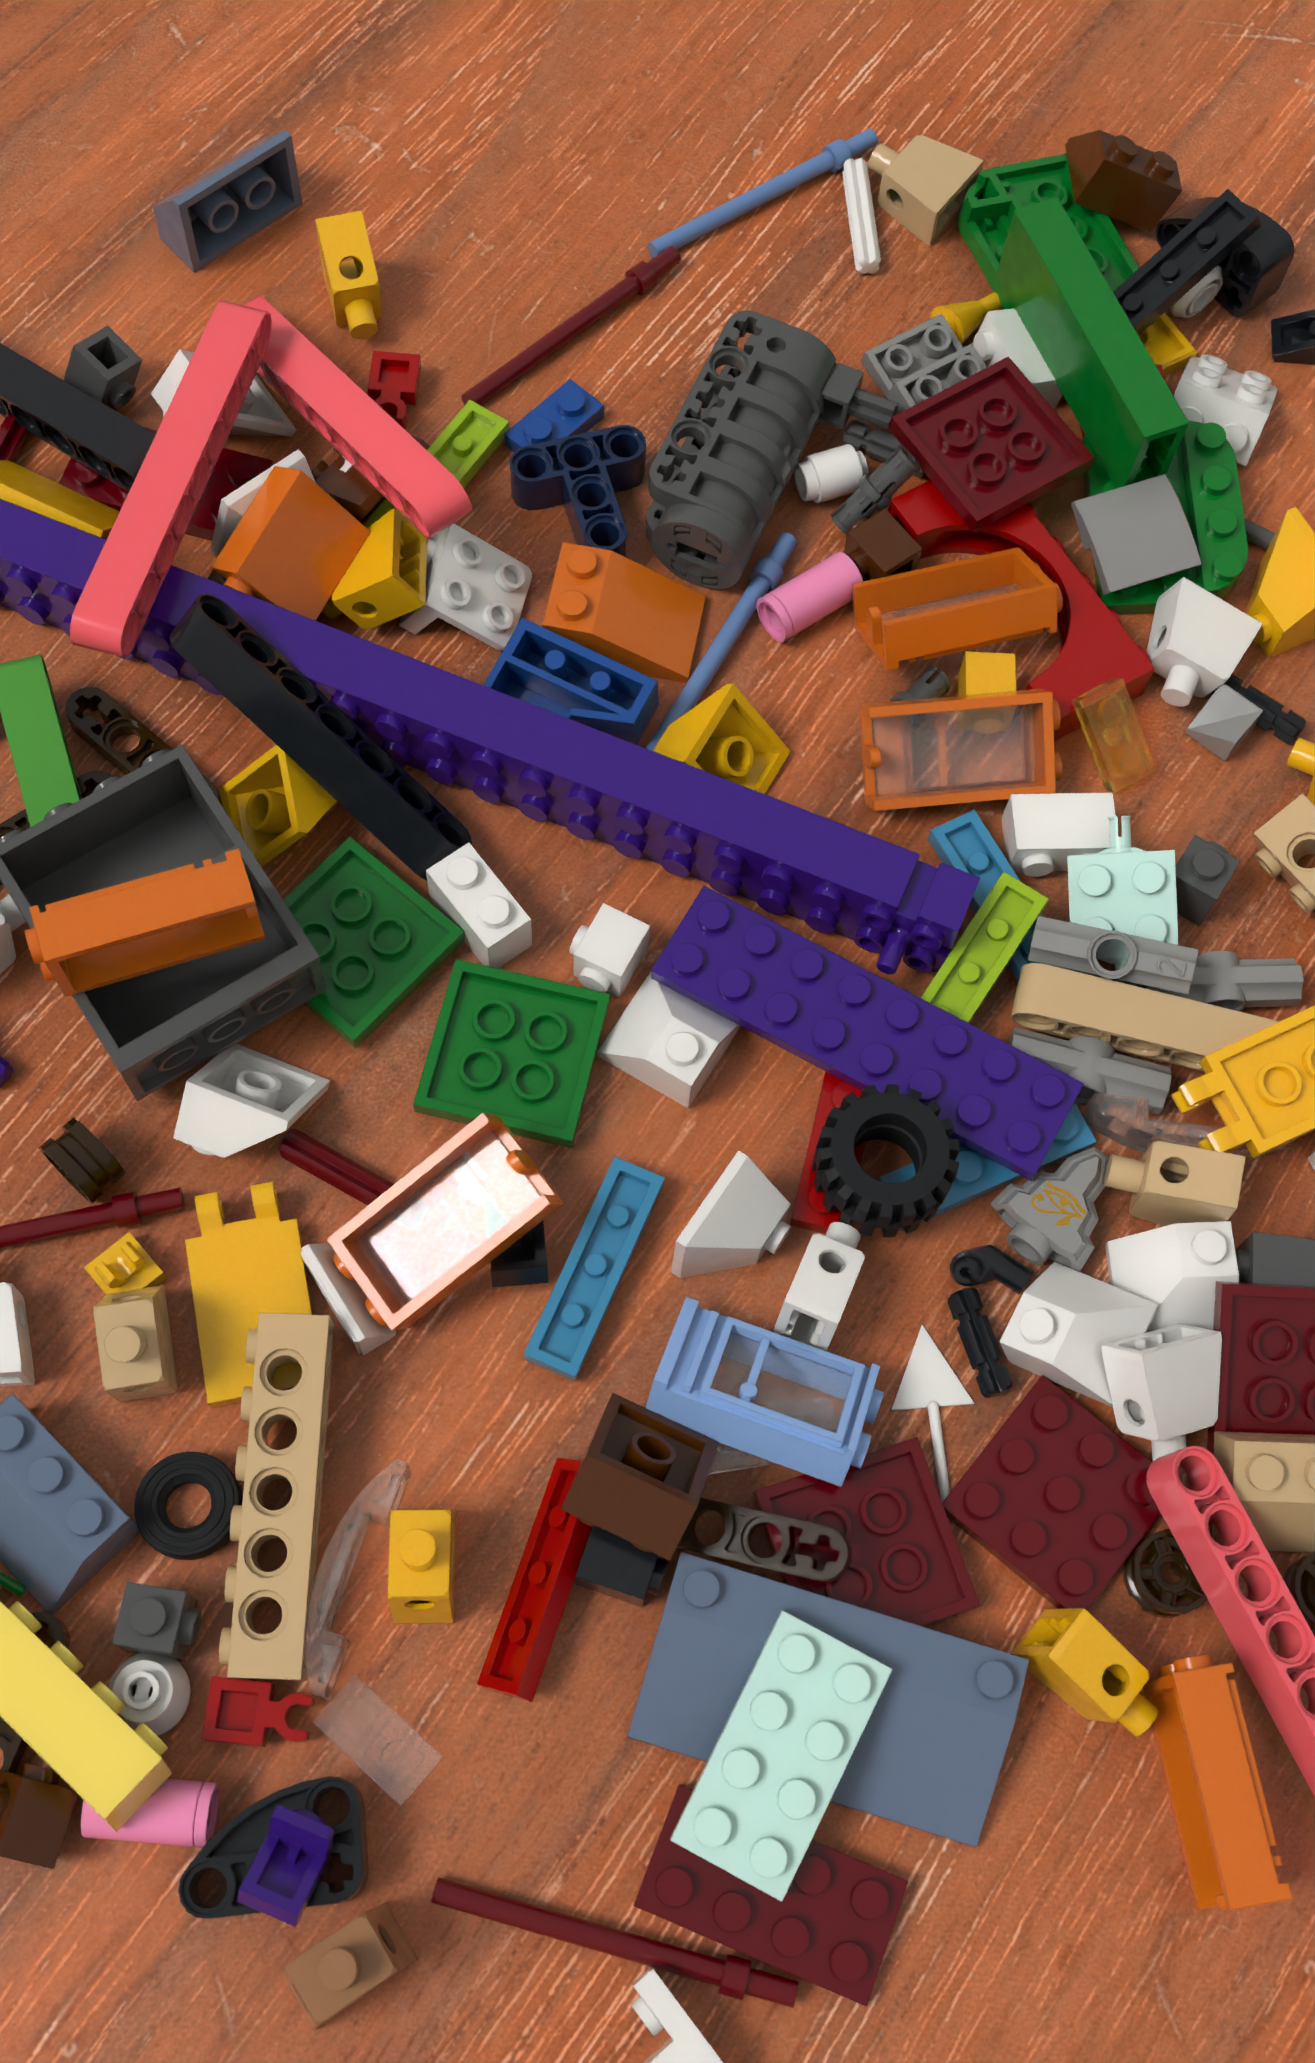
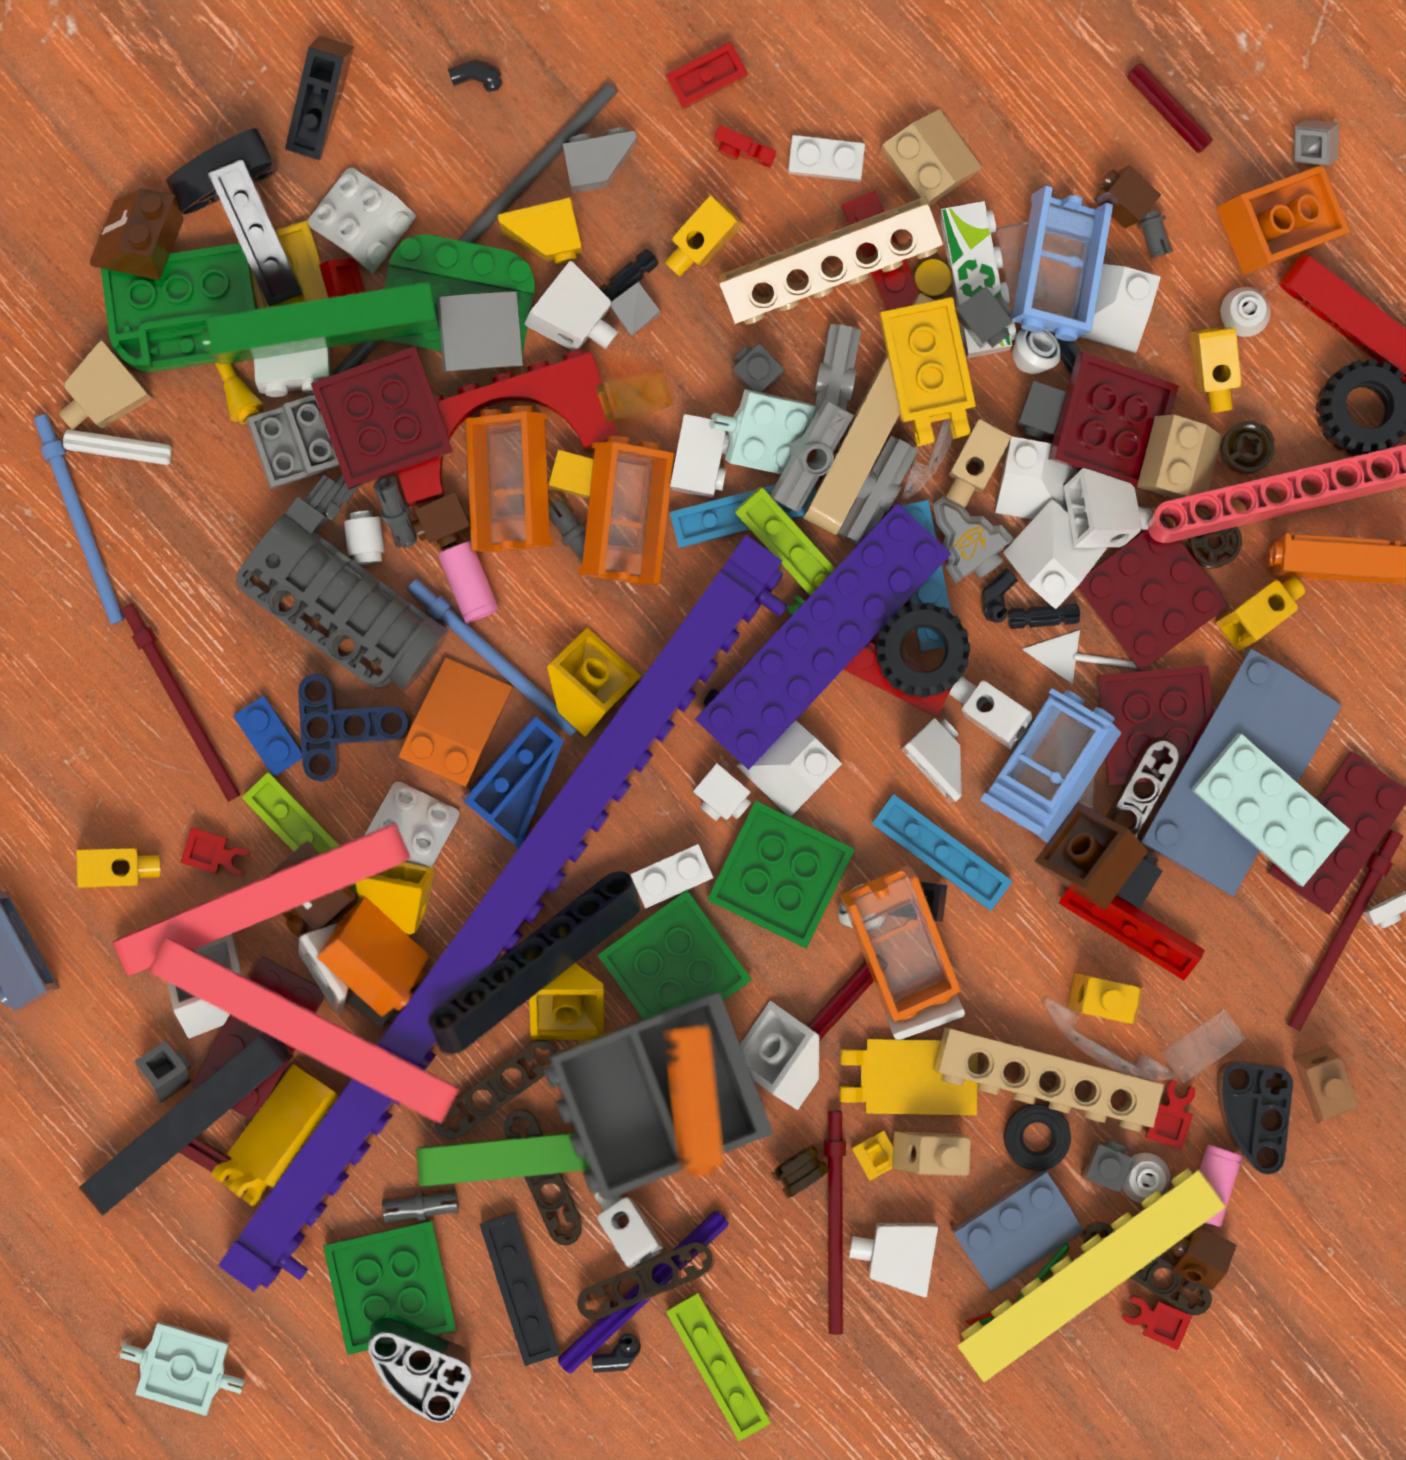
camera: 70 degrees left, 20 degrees up
dark purple bracket [237,1805,334,1927] -> none

